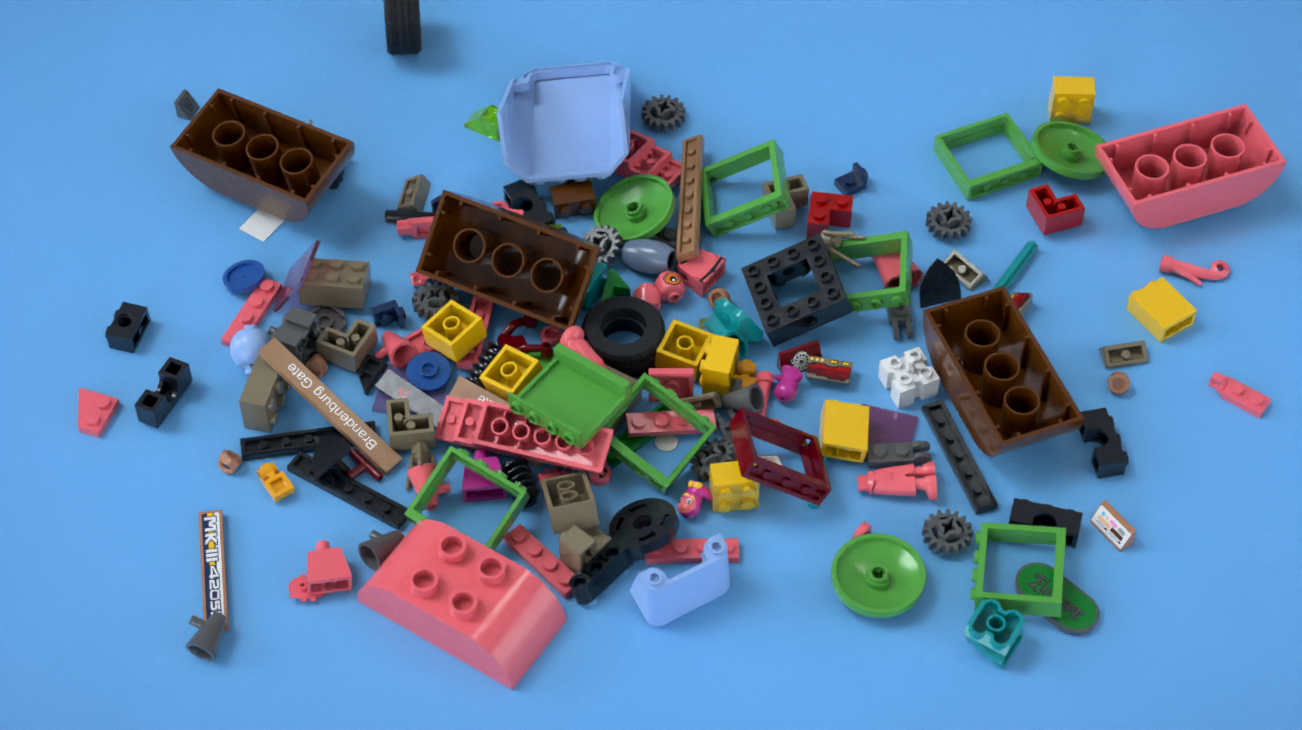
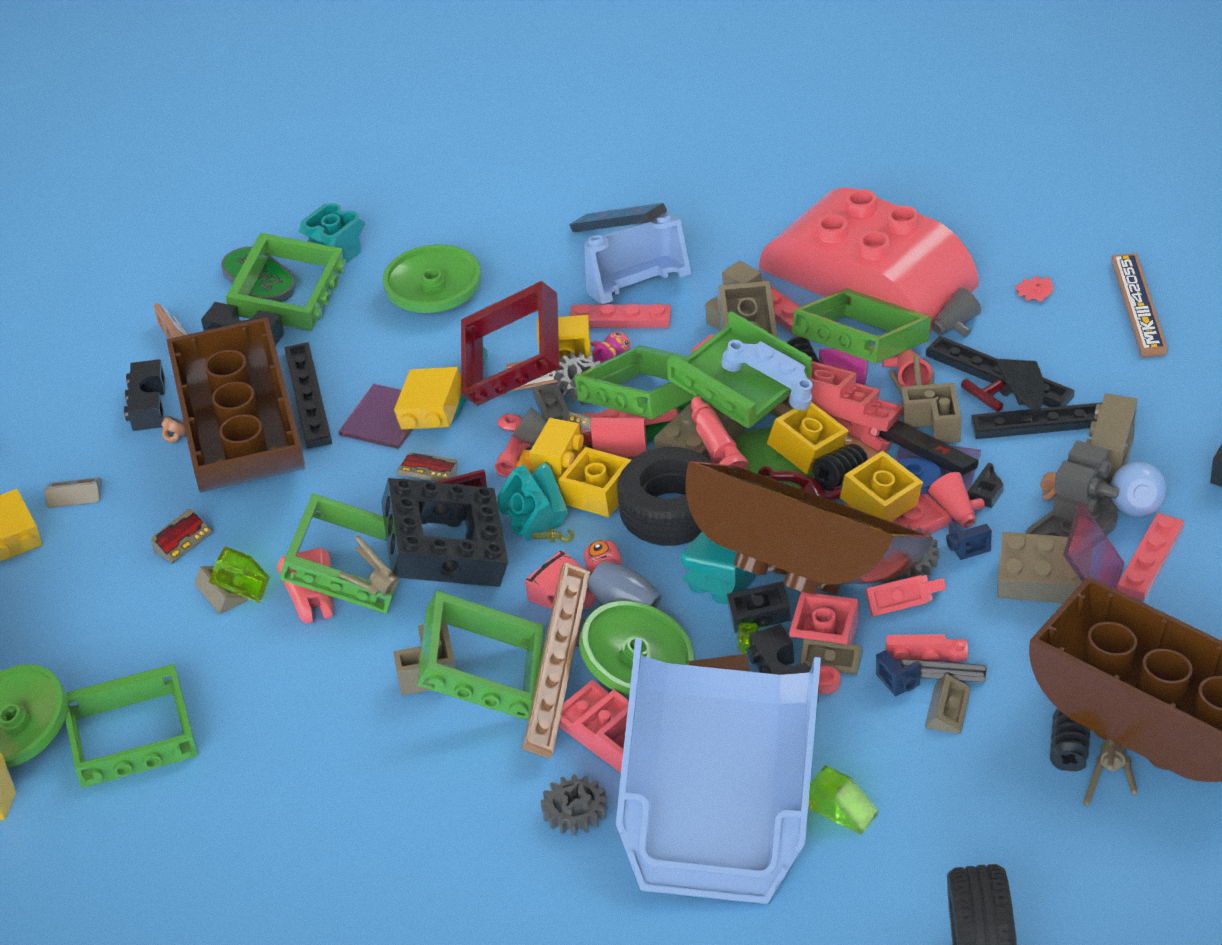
camera: 170 degrees left, 10 degrees down
dark grey piece [186,611,227,661] -> none
nougat tile [218,449,242,474] -> none
blue piece [223,260,266,293] -> none
light orange plate [256,462,295,503] -> none
medium nougat tile [258,337,403,475] -> none
coral torso [307,540,352,595] -> none
dark tan brick [316,318,378,373] -> none
black beam [569,498,679,605] -> none
dark grey gear [583,224,624,266] -> none
green slope [601,269,631,301] -> none
coral head [633,283,661,311] -> none
nougat tile [708,288,732,309] -> none
dark pink animal [774,365,803,402] -> none
red brick [806,191,854,239] -> none
dark blue bracket [834,162,868,195] -> none
coral tile [852,521,872,539] -> none
coral piece [857,461,937,501] -> none
dark grey hinge [867,441,932,467] -> none
white brick [878,347,940,409] -> none
dark grey hinge [883,286,913,340] -> none
black shield [920,258,961,308] -> none
dark grey gear [922,509,973,557] -> none
dark grey gear [926,201,972,242] -> none
teal axle [992,240,1038,290] -> none
red brick [1026,184,1085,235] -> none
nougat tile [1107,371,1130,394] -> none
none -> clear neon green slope [209,546,270,603]
none -> black tile [569,203,667,232]
none -> light blue plate [721,340,813,410]

